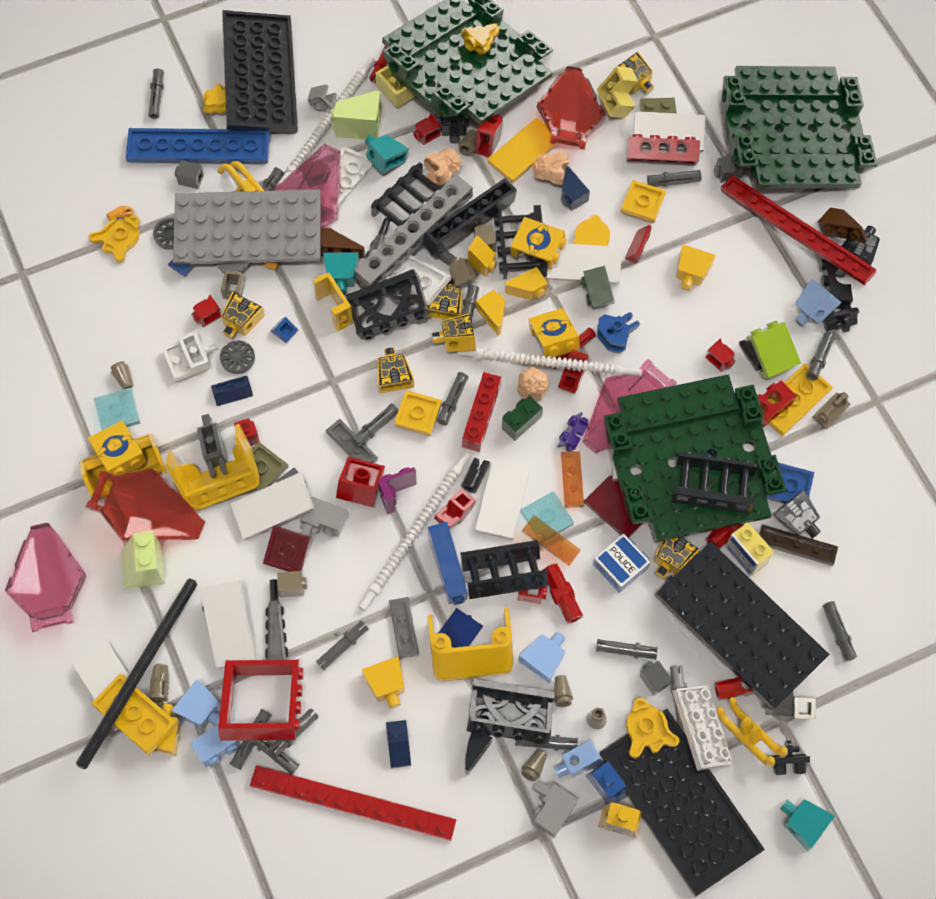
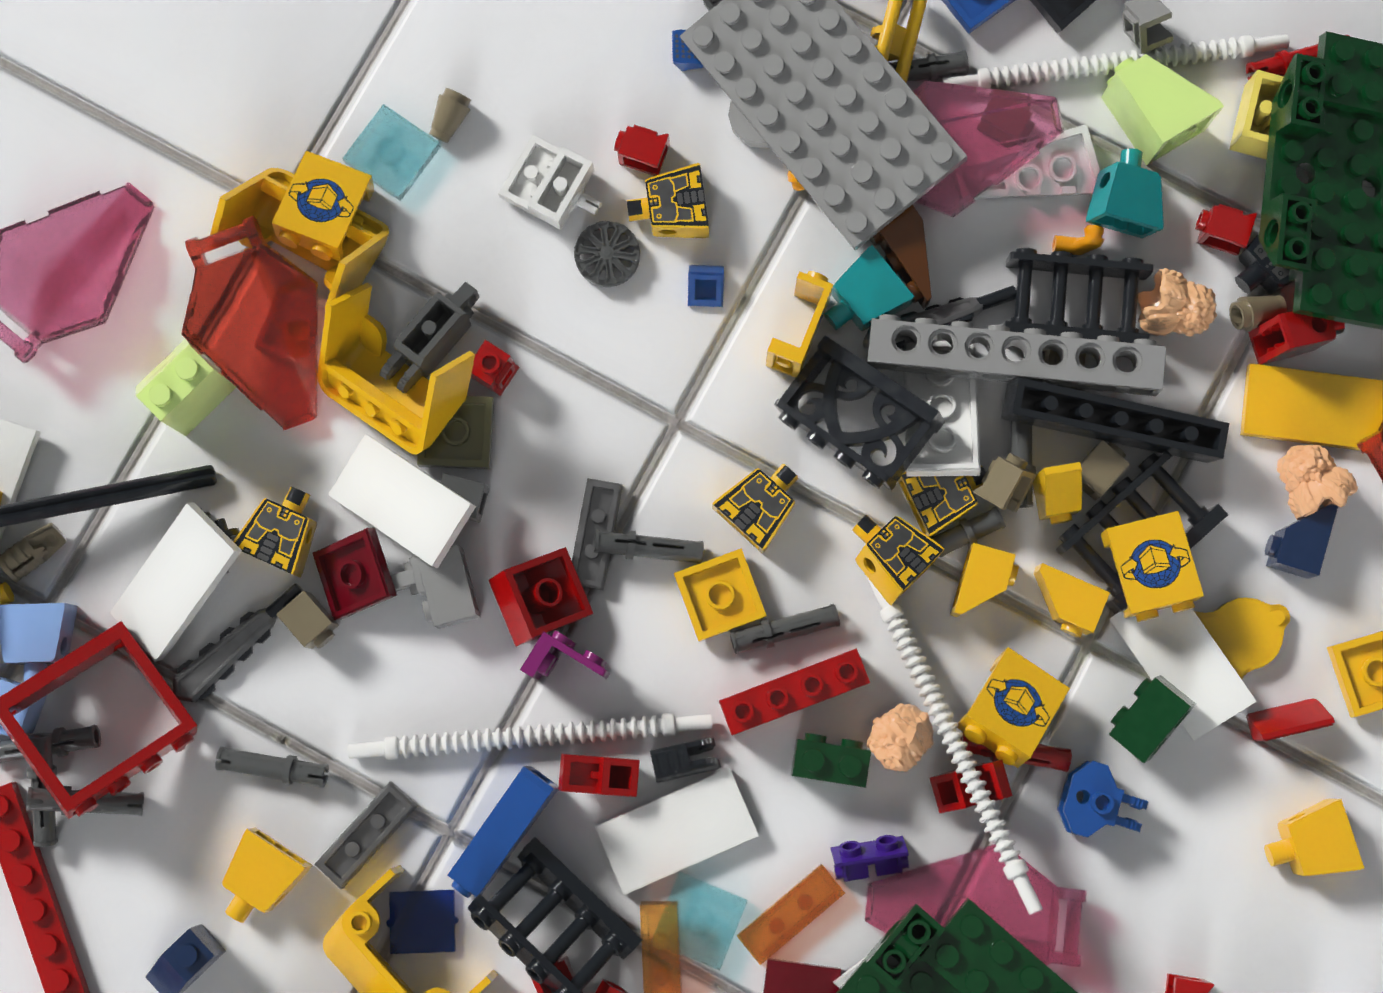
camera: 60 degrees right, 15 degrees up
dark blue slope [211,376,253,406] -> none
dark tan window [221,270,245,299] -> none
none -> torso [233,486,317,578]
none -> light orange arm [1052,225,1105,255]

